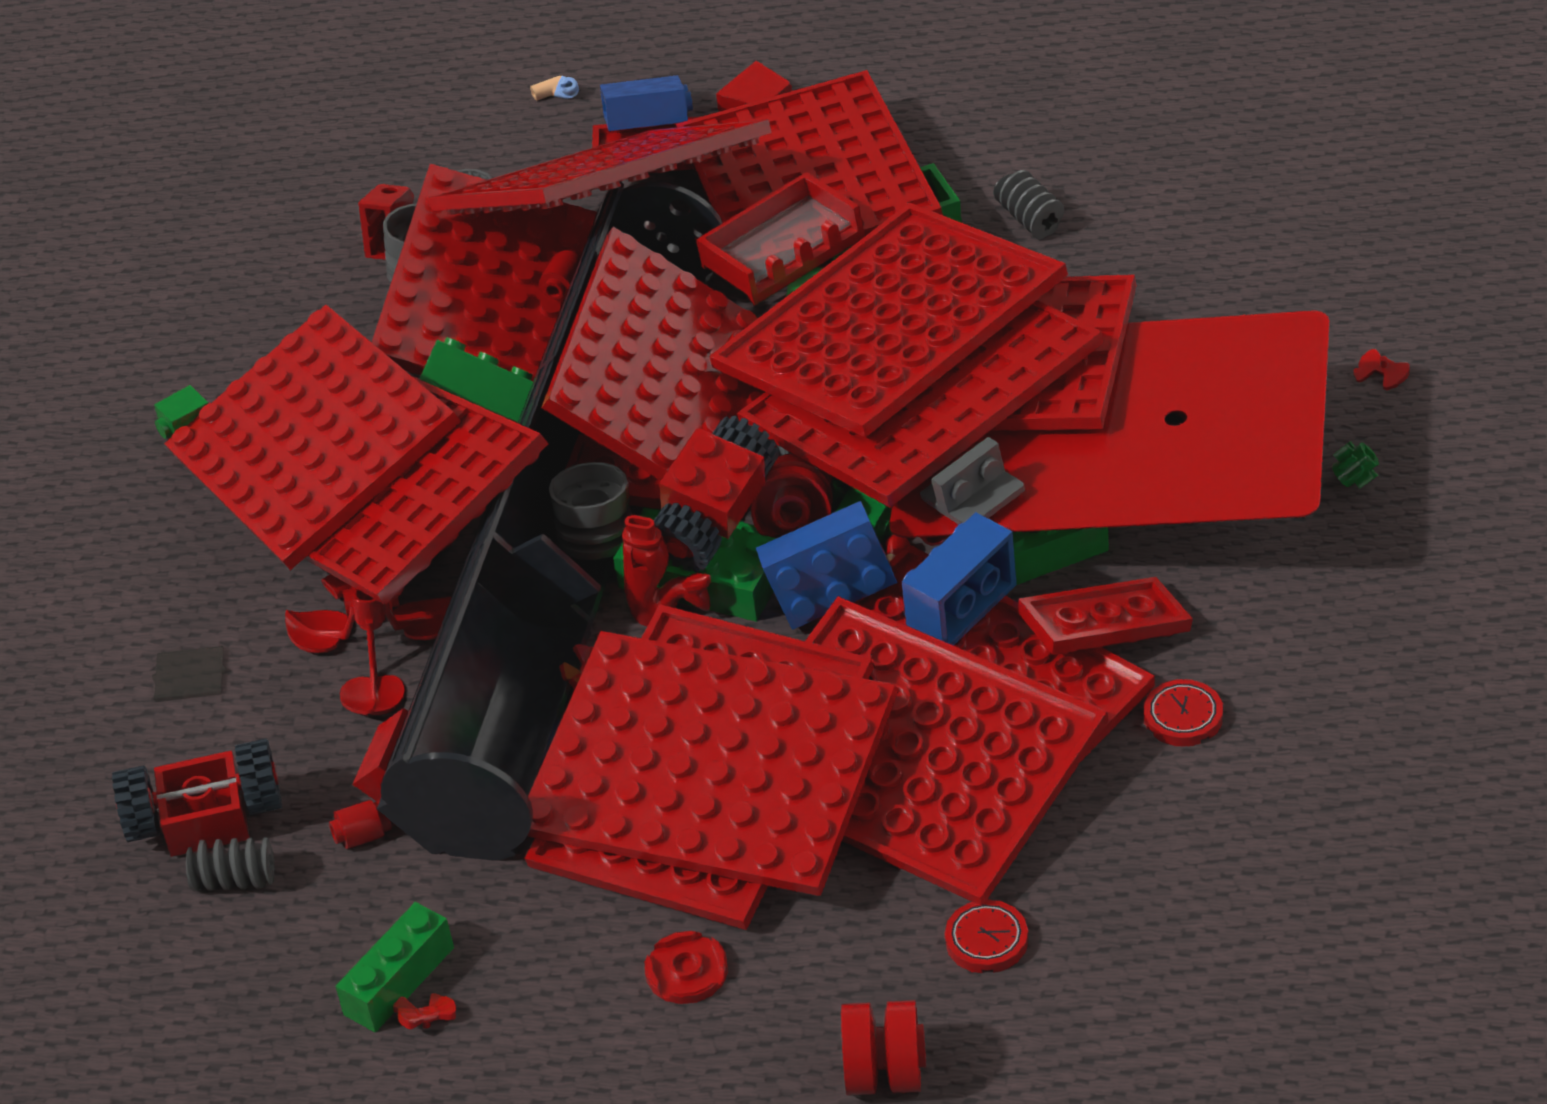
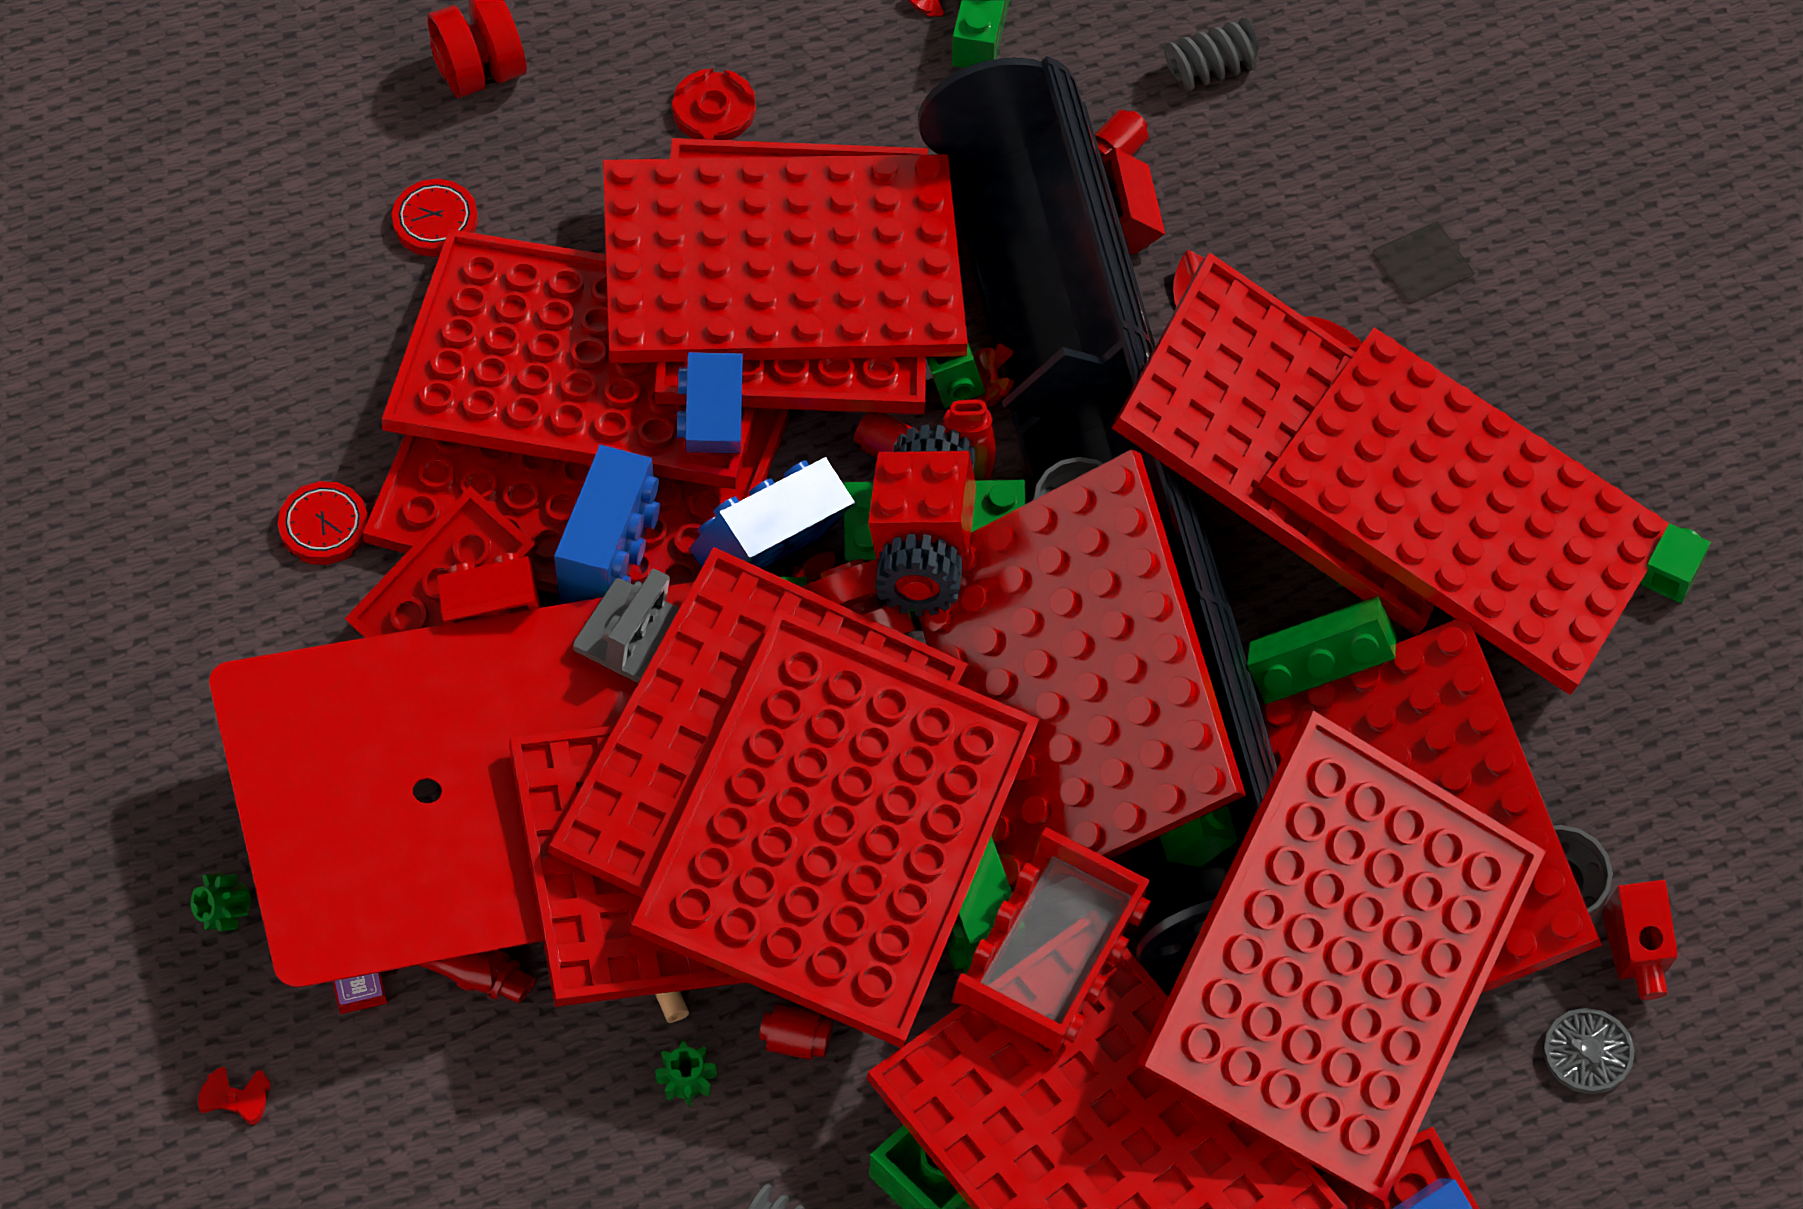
camera: 150 degrees right, 15 degrees up
brick [112,738,282,857] -> none
none -> red slope [437,553,541,624]
none -> blue brick [677,352,743,453]

